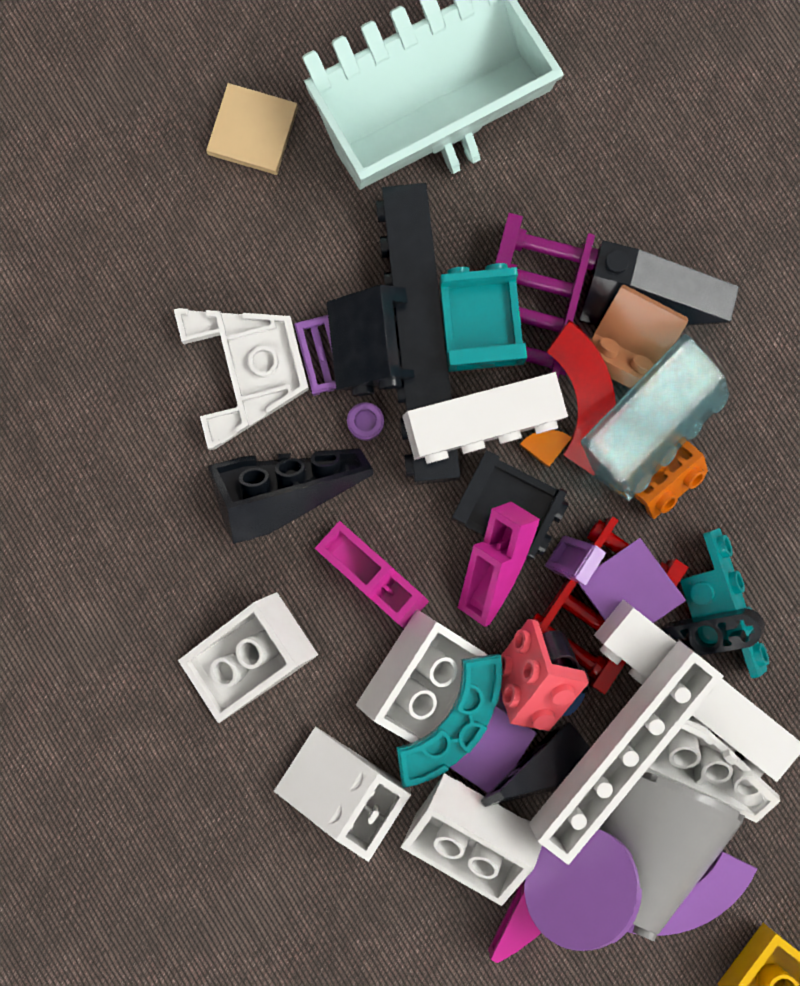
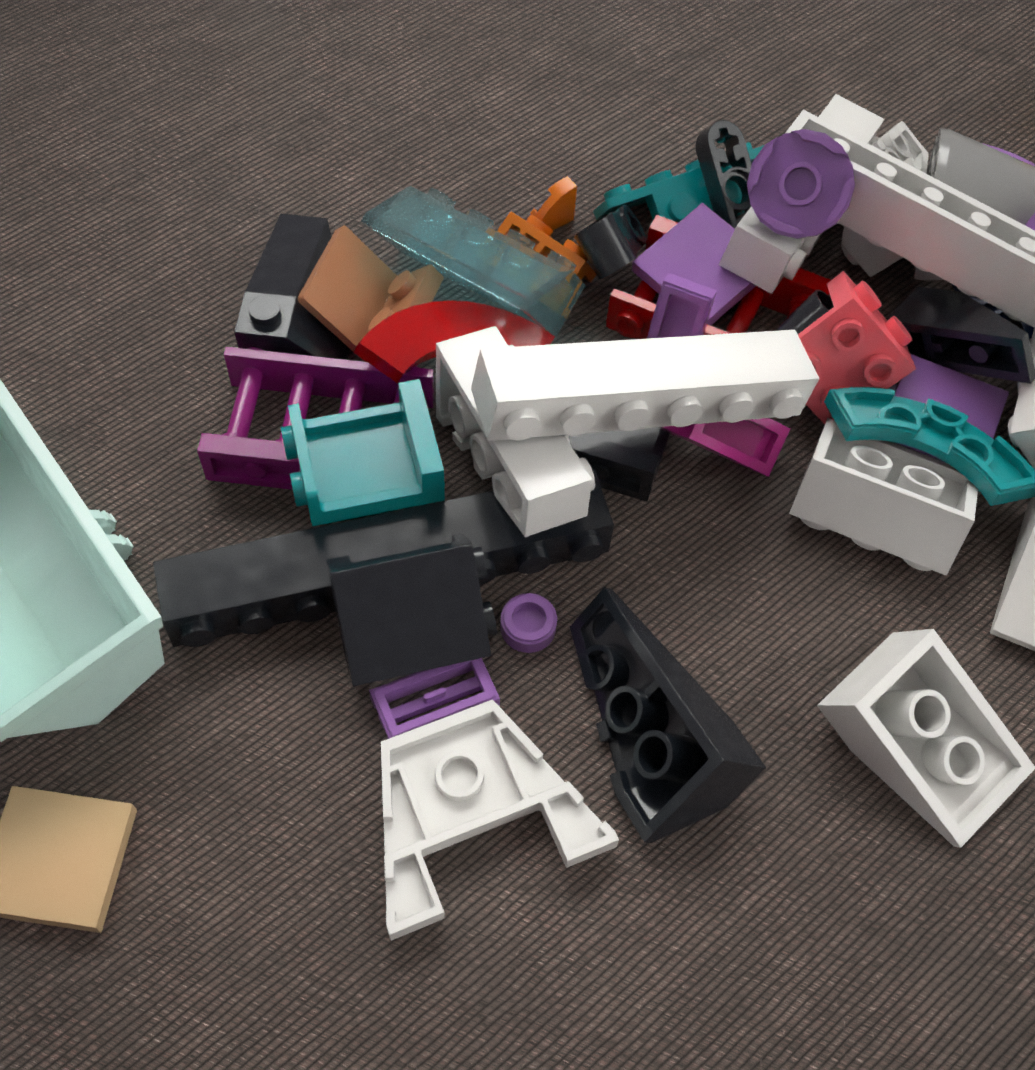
camera: 100 degrees left, 25 degrees down
dark pink slope [314,521,429,629] -> none
none -> white brick [471,330,820,441]
none -> orange tile [530,176,577,230]
none -> black piece [574,205,647,280]
none -> medium lavender tile [747,129,855,239]

